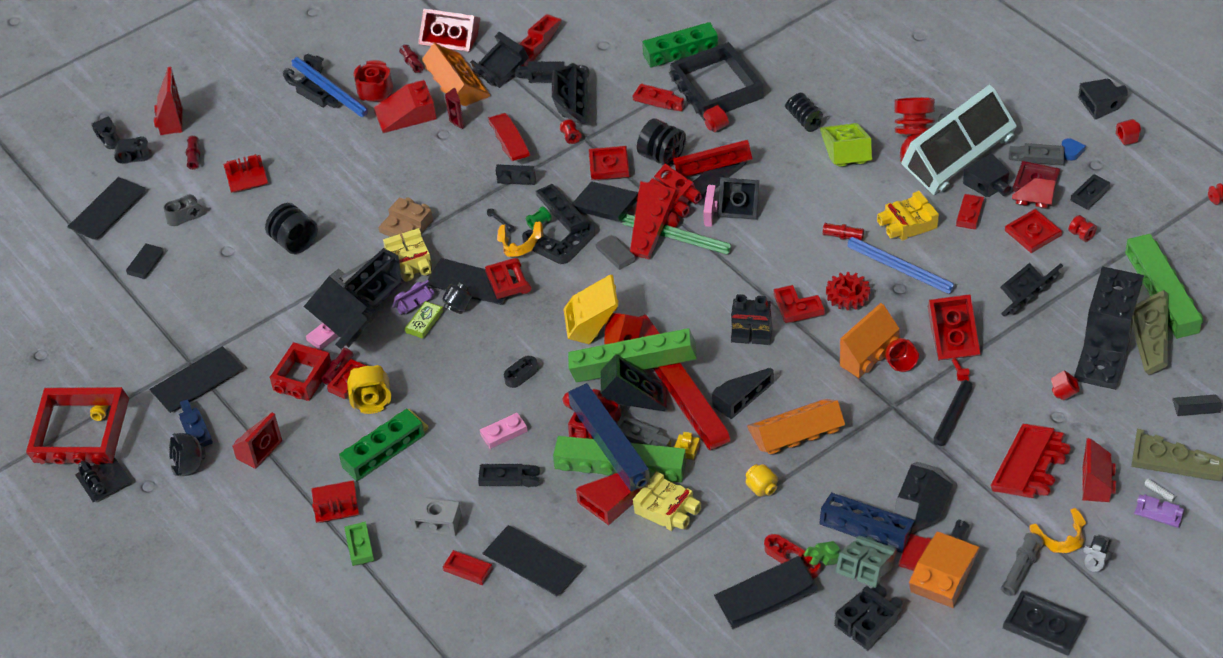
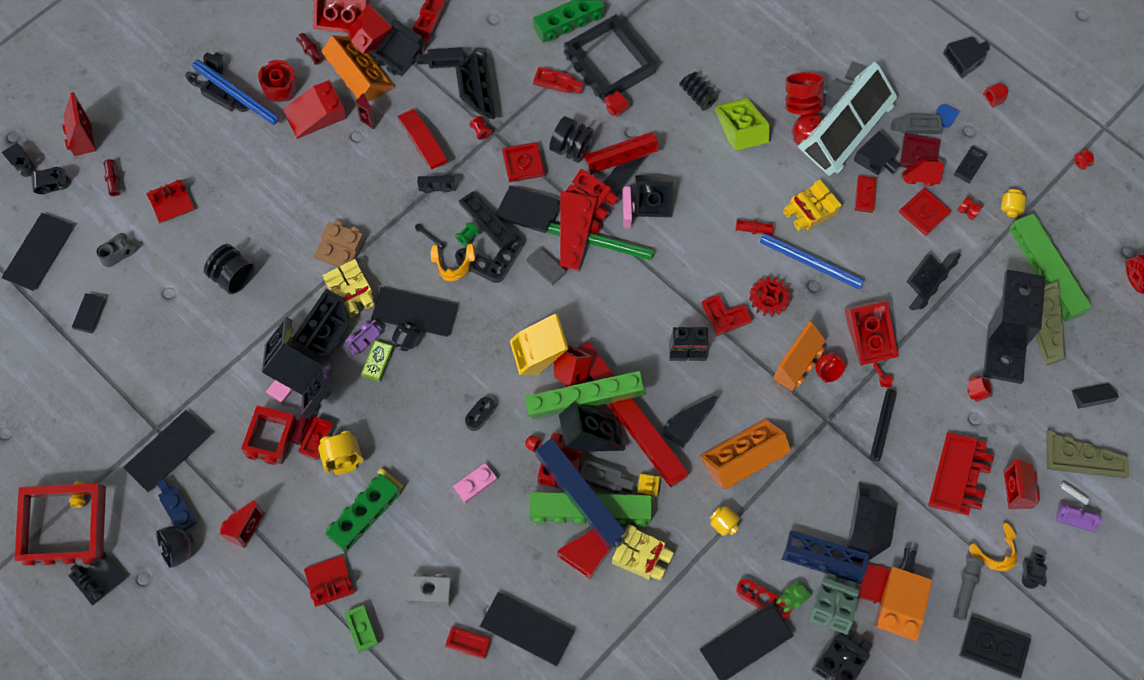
camera: 15 degrees left, 20 degrees up
black hinge [478,464,540,487] -> none
red plate [485,258,531,299] -> none
none -> red slope [348,4,393,54]
none -> yellow head [1001,189,1027,218]

